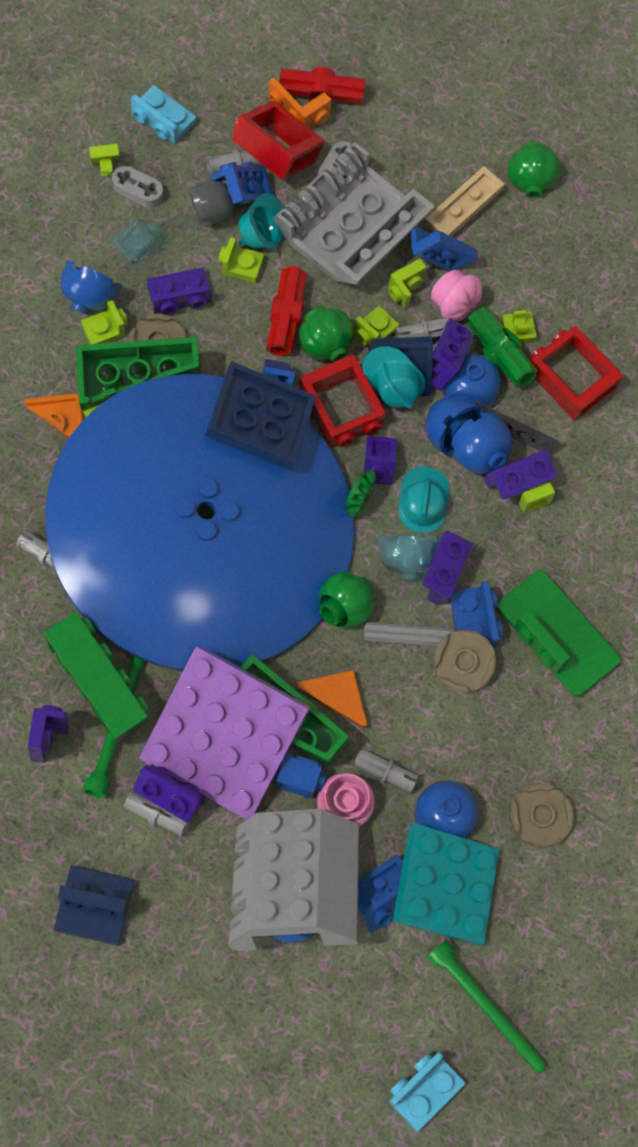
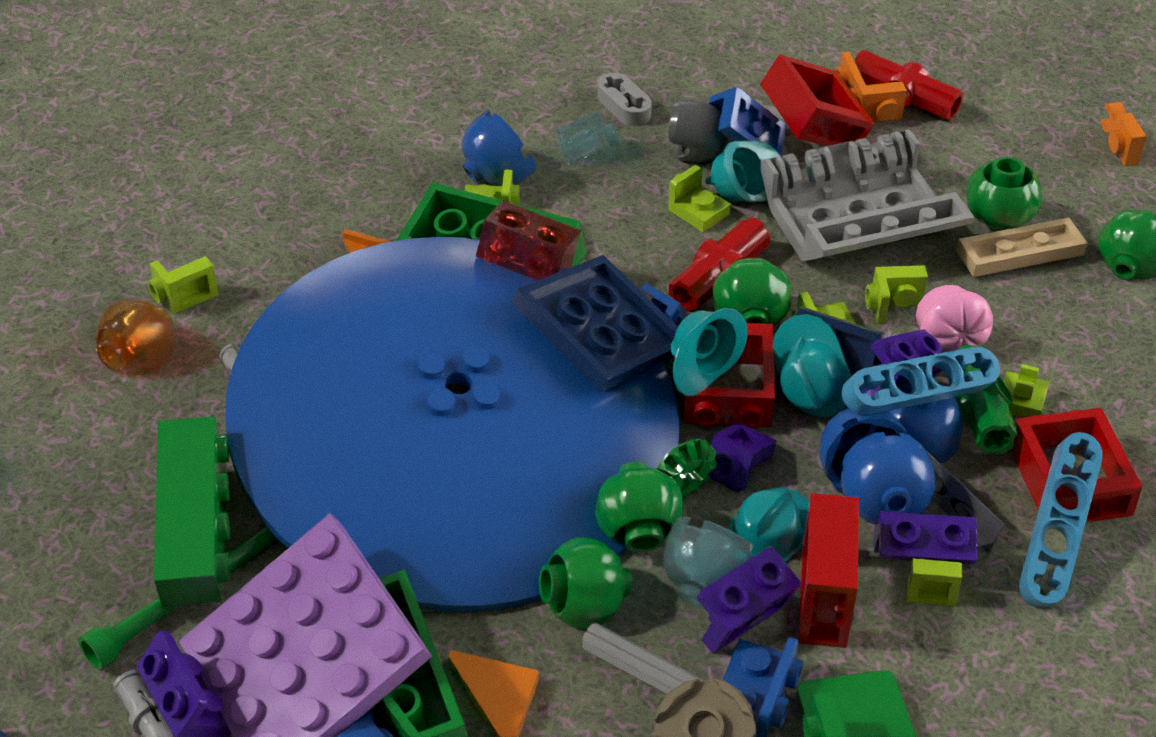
camera: 35 degrees right, 25 degrees down
dark purple bracket [28,705,69,763] -> none
lime tile [89,143,120,176] -> none
medium azure bracket [130,85,197,144] -> none
dark purple bracket [146,267,212,315] -> none
blue bracket [411,227,478,271] -> none
none -> clear red brick [475,200,581,281]
none -> green plant [595,461,684,552]
none -> teal piece [671,308,747,396]
none -> red window [798,493,859,648]
none -> dark azure beam [841,347,1000,415]
none -> green plant [966,157,1043,232]
none -> dark azure beam [1019,432,1103,608]
none -> orange plate [1101,102,1146,166]

